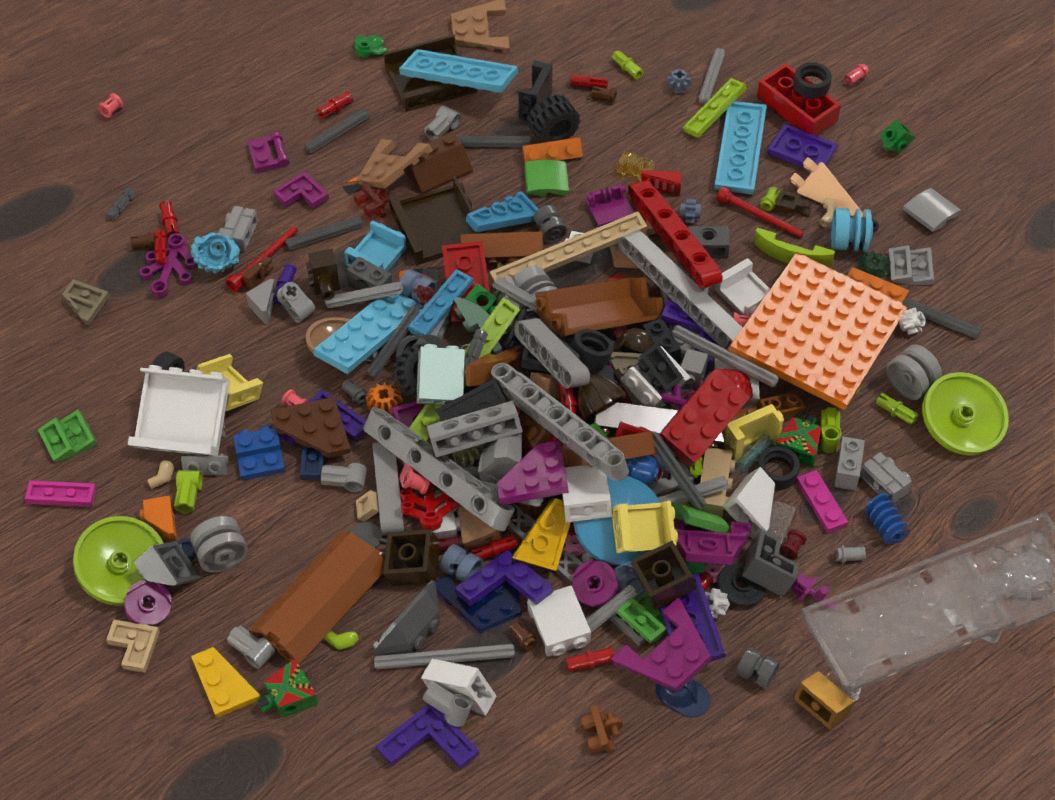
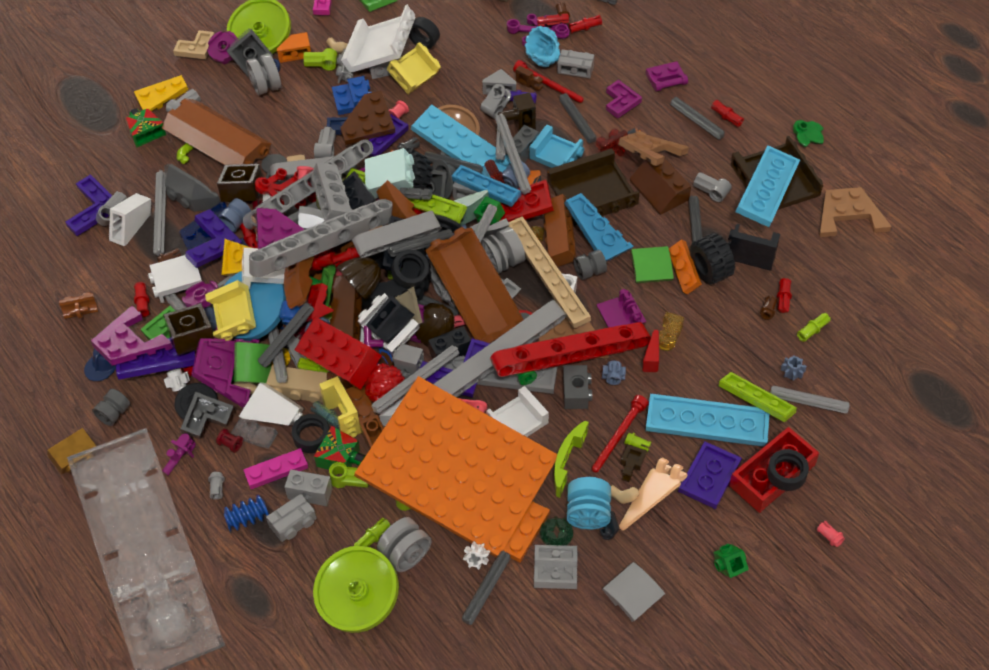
camera: 90 degrees right, 0 degrees up
none -> light grey axle [495,114,531,194]

